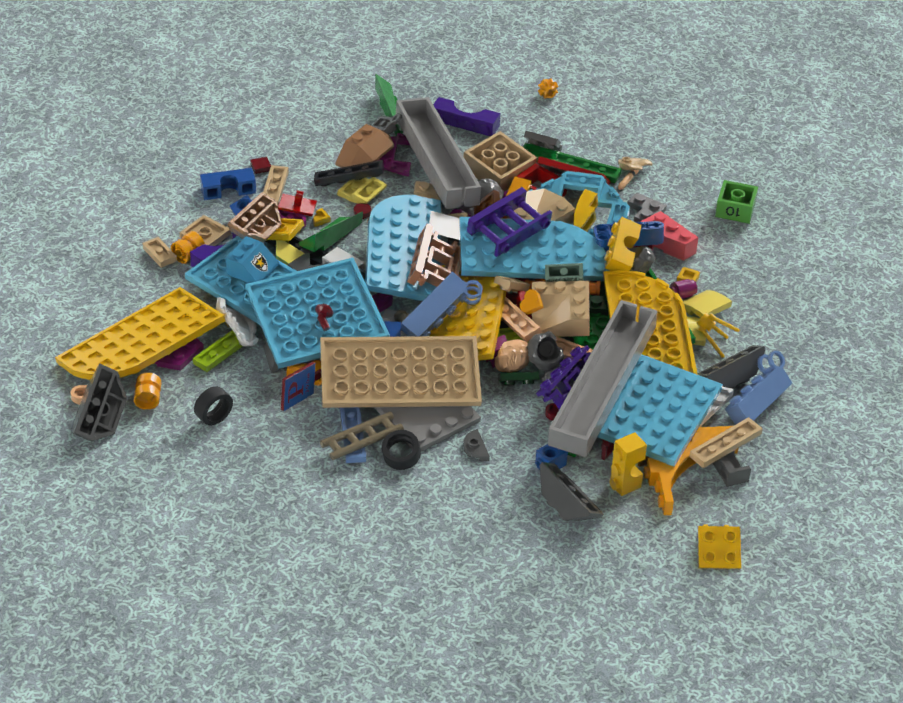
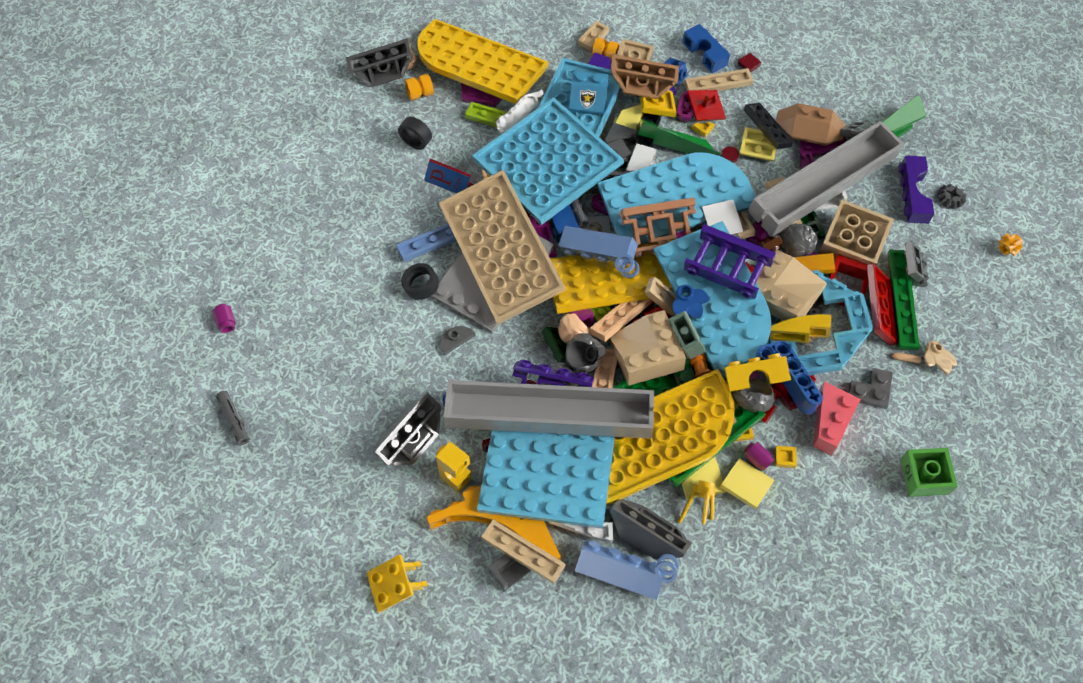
camera: 70 degrees right, 20 degrees up
dark red plate [315,304,333,331] -> none
dark tan bar [320,411,404,460] -> none
light orange tile [520,289,544,314] -> none
none -> magenta brick [212,304,236,333]
none -> dark grey pin [216,391,250,446]
none -> blue plate [673,284,710,319]
none -> dark grey gear [937,184,967,209]

